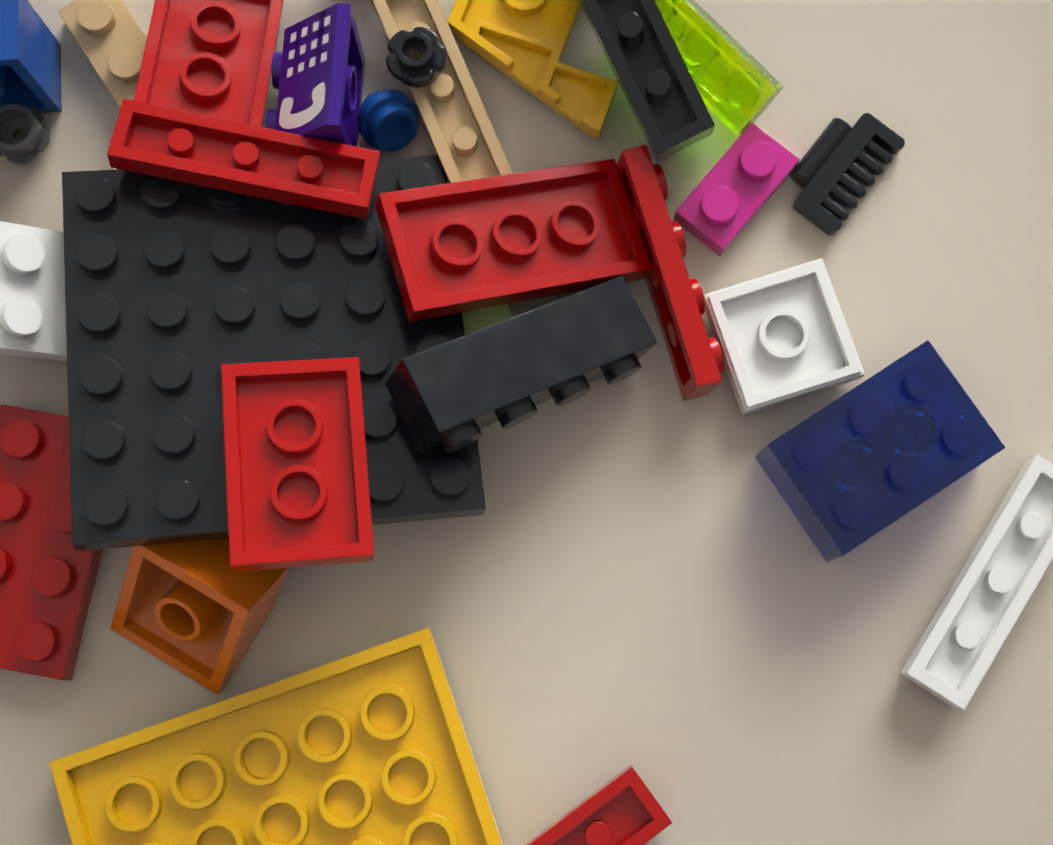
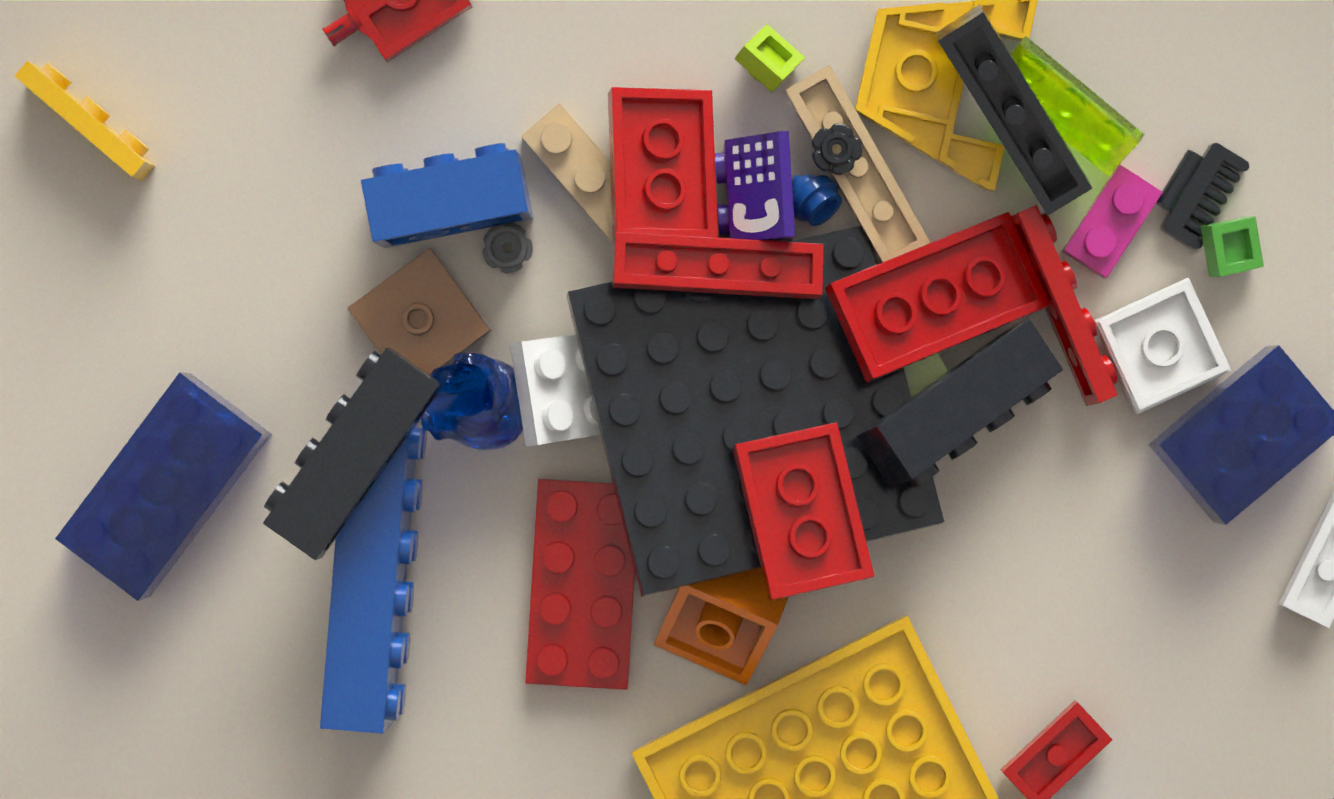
camera: 10 degrees left, 10 degrees up
none -> bright green plate [1201,216,1264,277]

